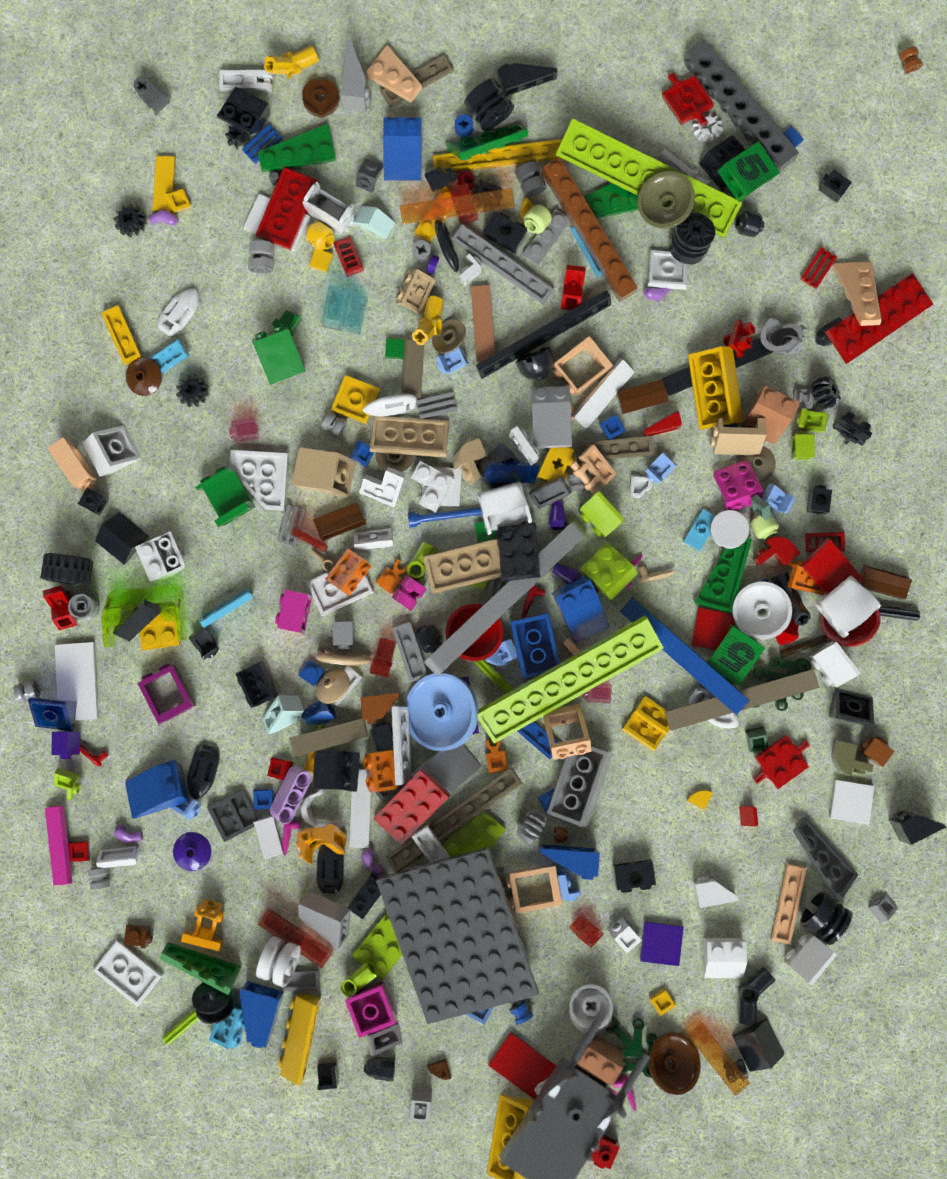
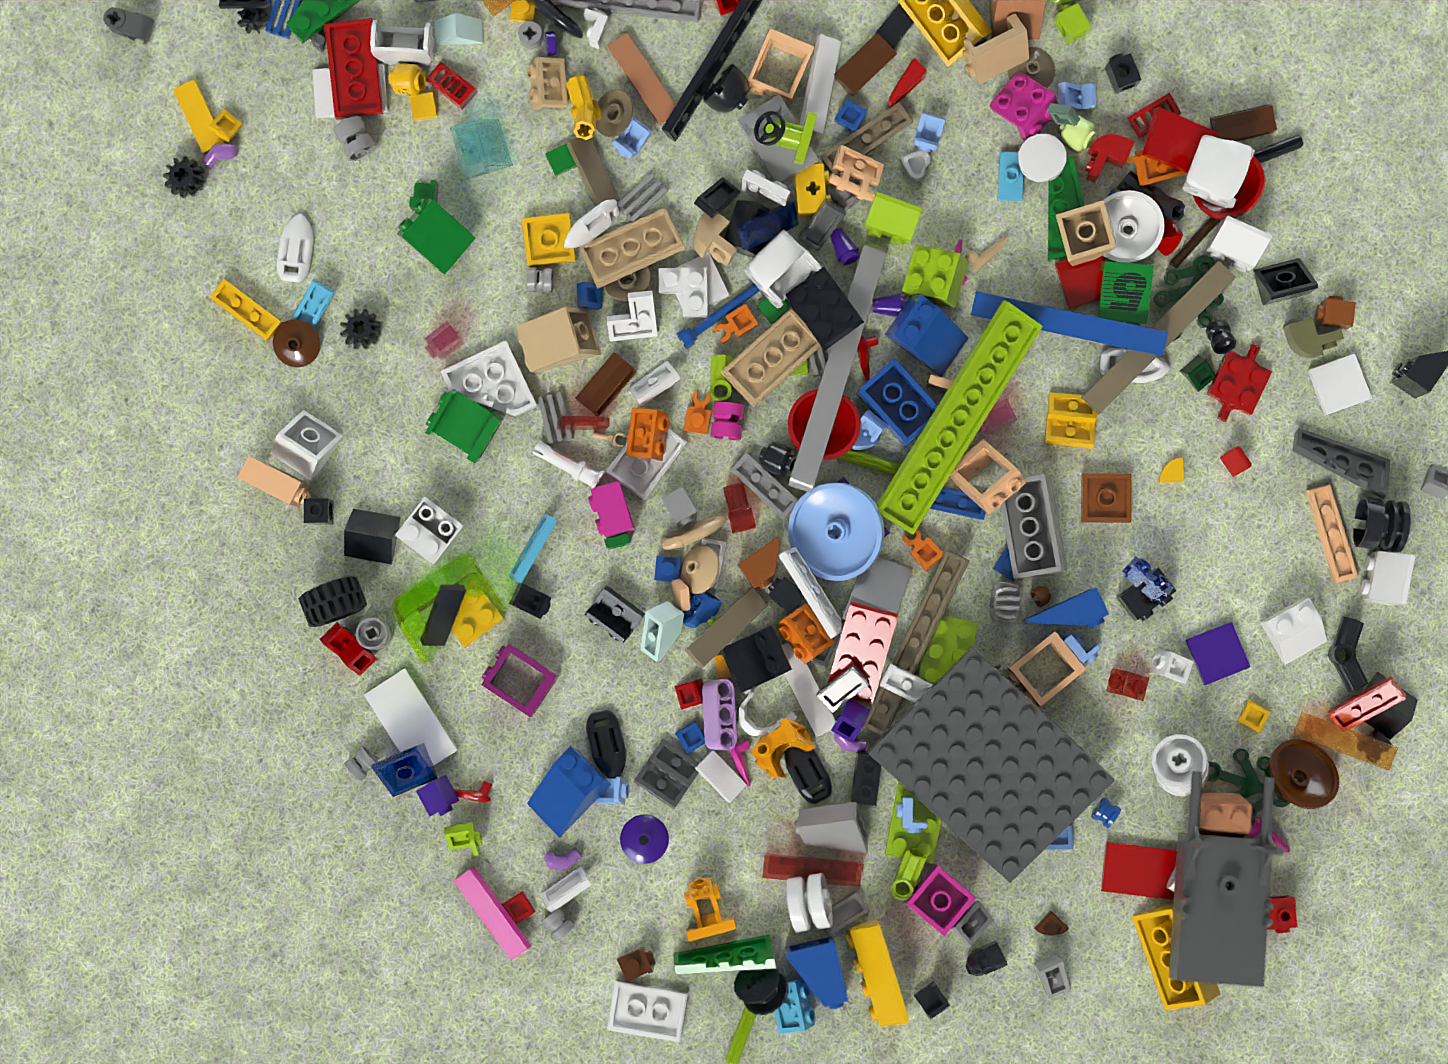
camera: 25 degrees left, 0 degrees up
white slope [693,876,739,908] -> none
none -> white pin [533,440,605,489]
none -> green tile [604,533,631,550]
none -> light nougat tile [672,579,691,612]
none -> black tile [694,177,741,219]
none -> orange plate [713,304,759,344]
none -> lime piece [754,111,817,165]
none -> tile [816,664,870,713]
none -> dark purple brick [831,699,871,743]
none -> light blue bracket [896,796,928,833]
none -> tan slope [1056,200,1117,266]
none -> dark orange plate [1081,473,1131,523]
none -> clear blue hinge [1122,556,1173,604]
none -> black wheel [1206,320,1236,354]
none -> tile [1328,677,1406,733]

